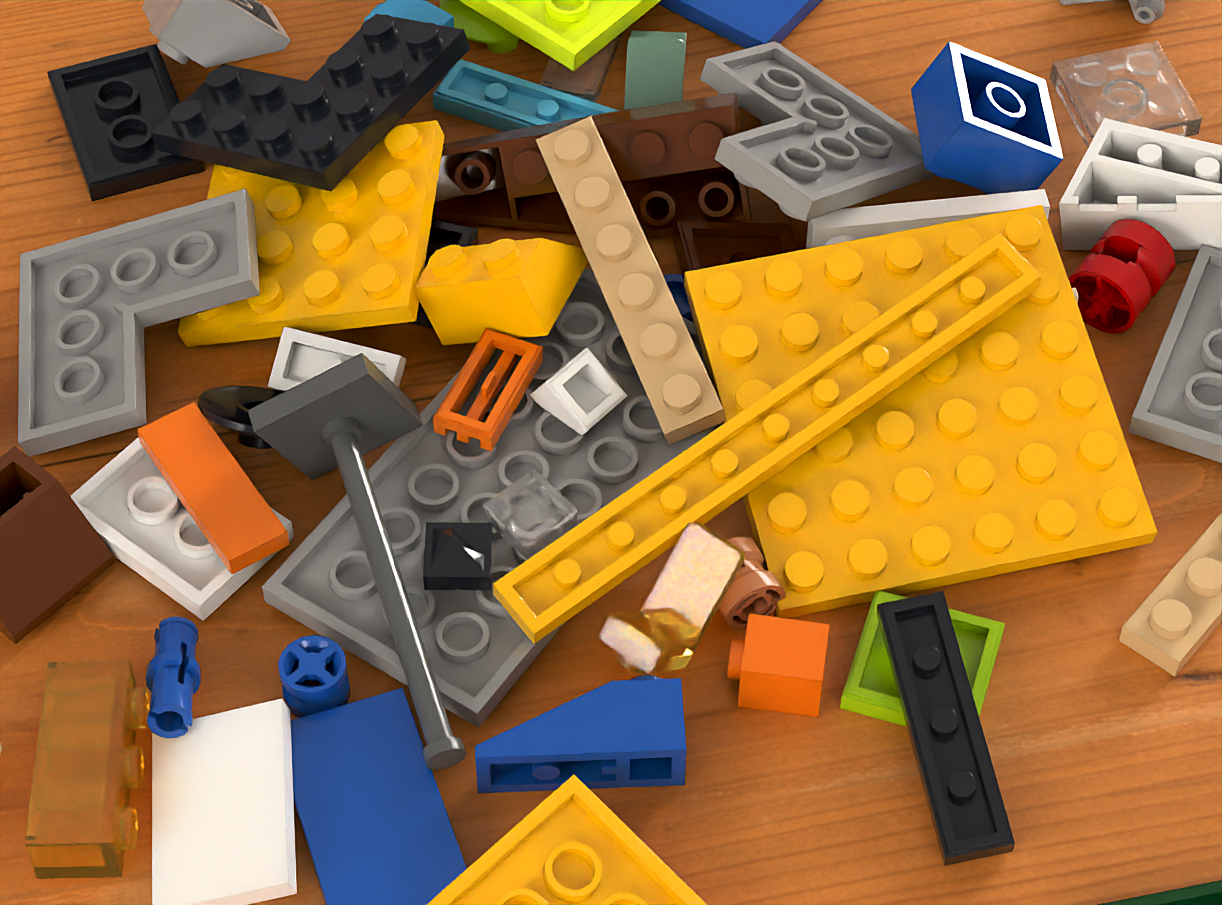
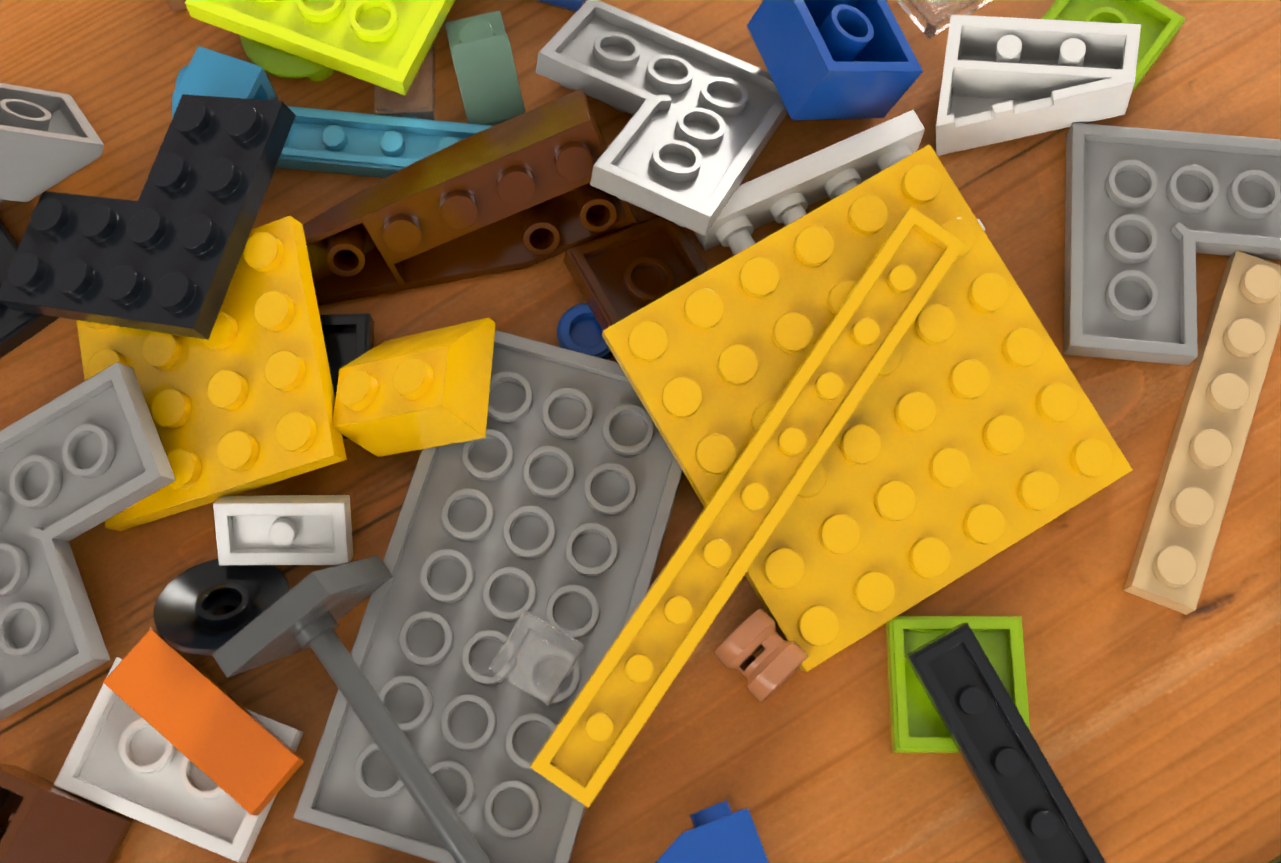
camera: 15 degrees left, 20 degrees up
black tile [423,522,493,590] -> none
orange tile [433,328,543,452] -> none
white slope [530,348,627,435] -> none
tan plate [536,116,725,445] -> none
clear yellow bracket [598,522,745,675] -> none
orange brick [727,613,830,717] -> none
red wheel [1068,219,1176,334] -> none

